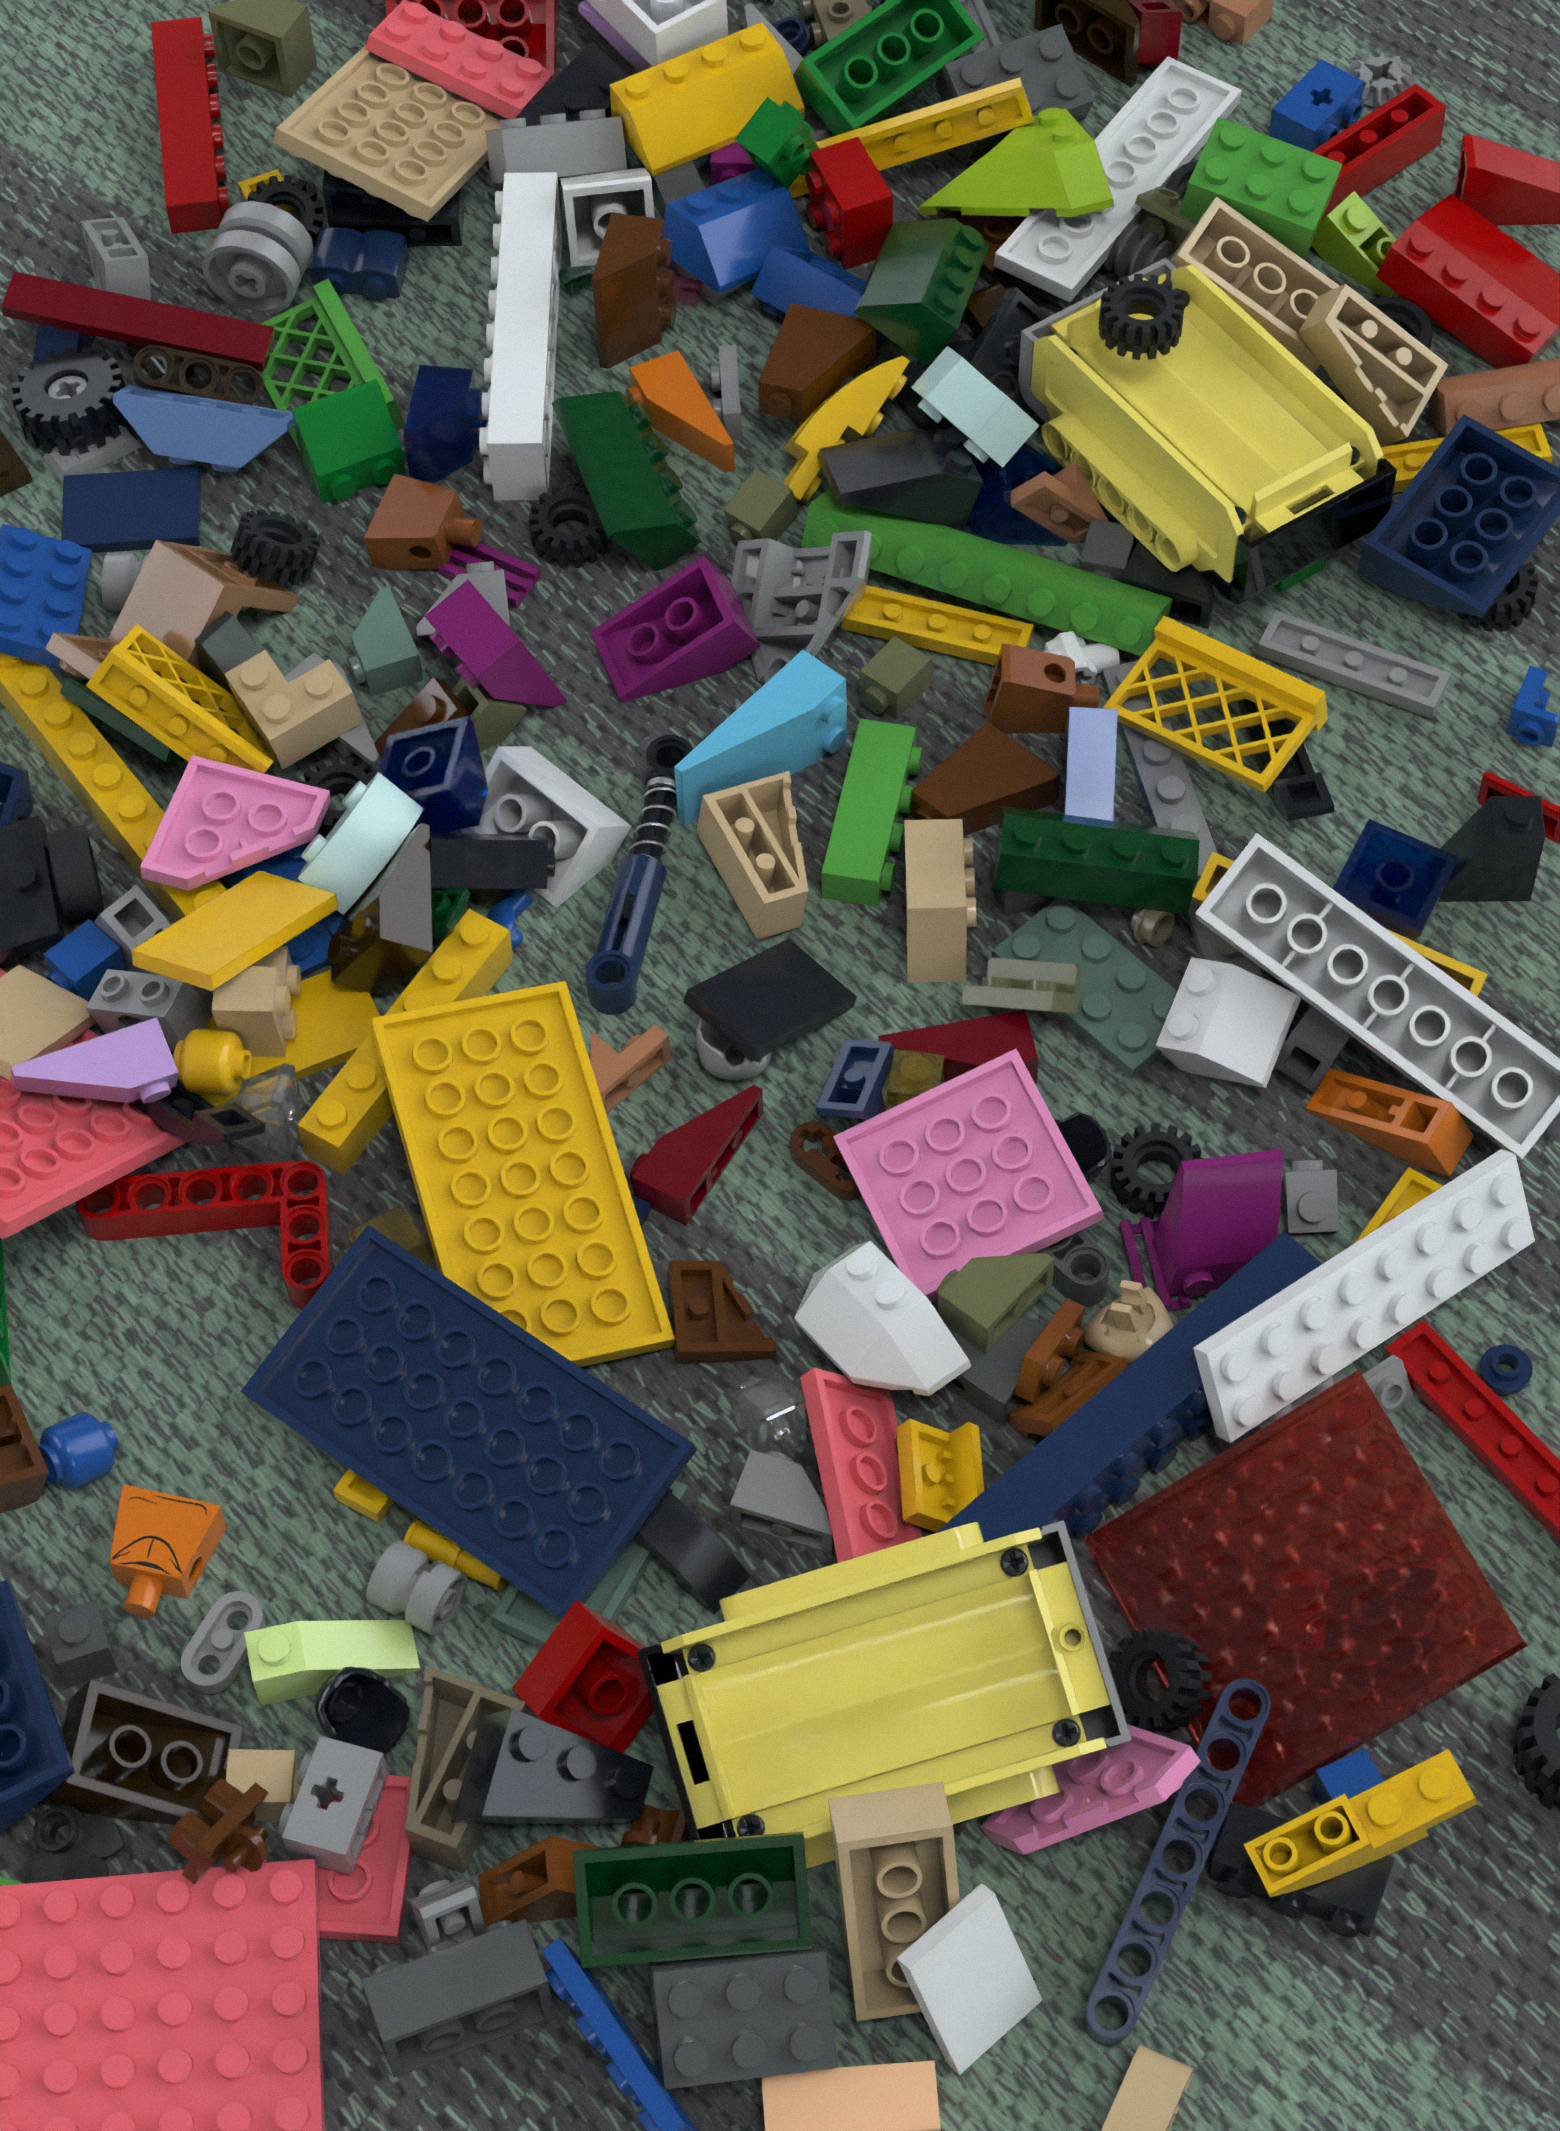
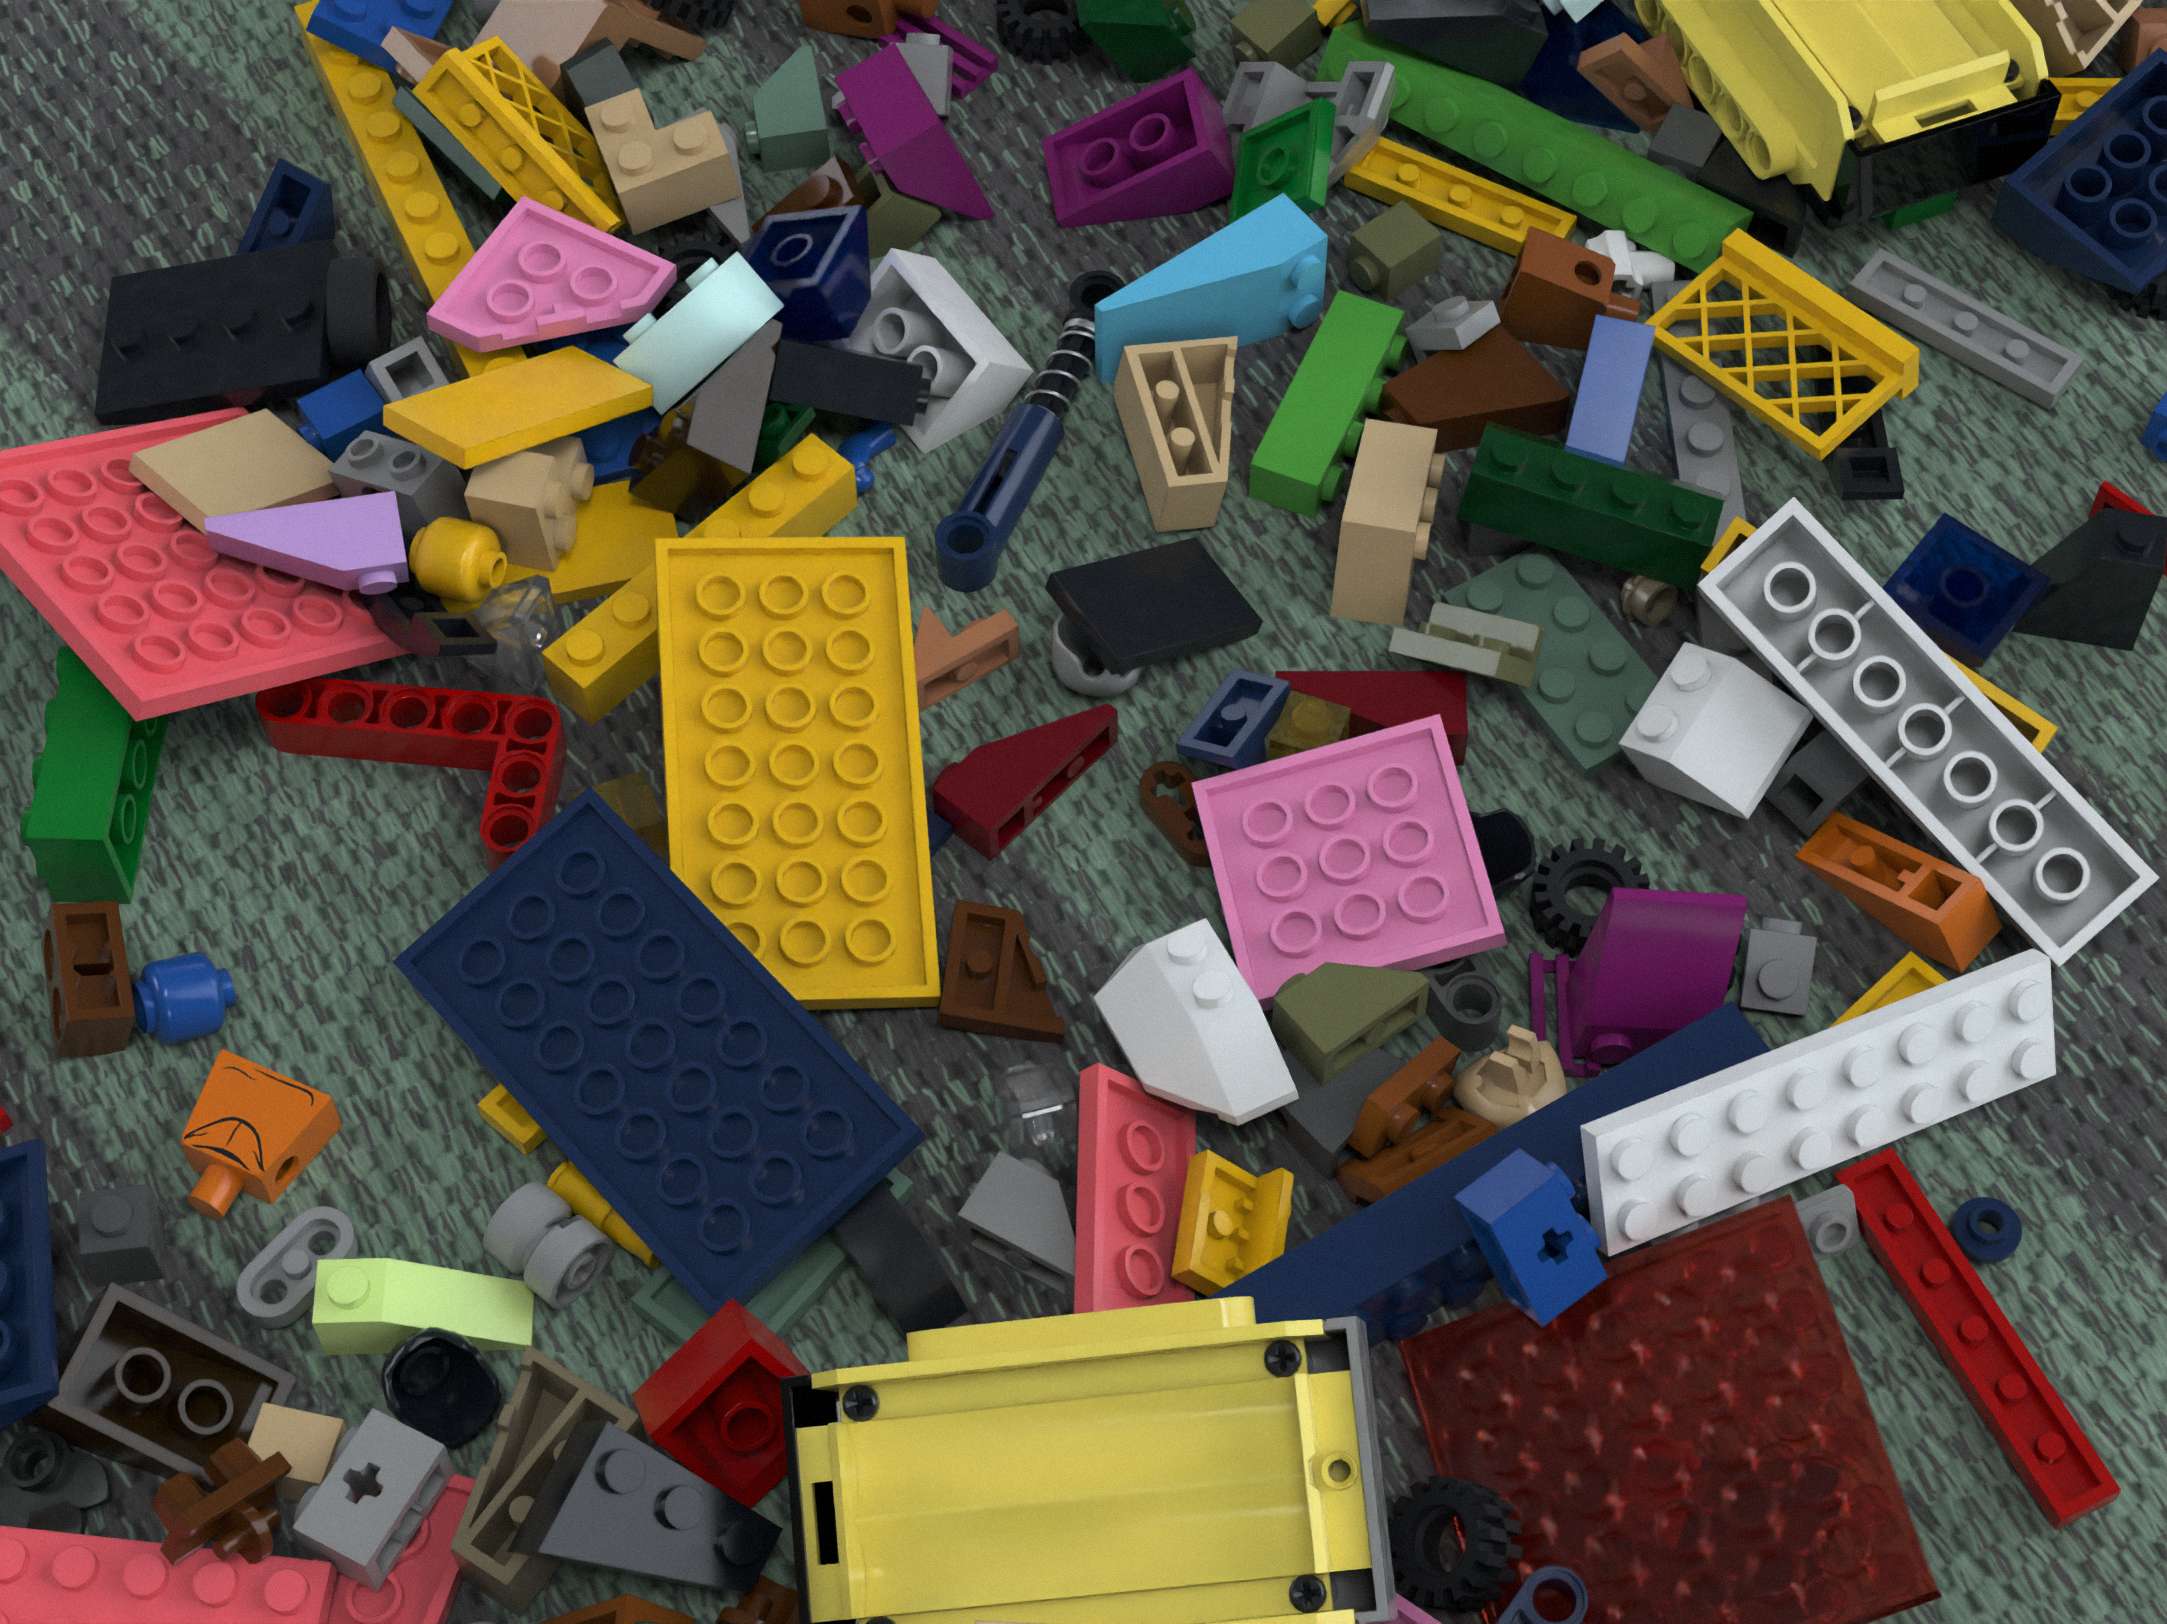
camera: 10 degrees right, 0 degrees up
none -> green tile [1229,97,1336,225]
none -> light grey bracket [1405,296,1501,364]
none -> blue brick [1453,1148,1608,1327]

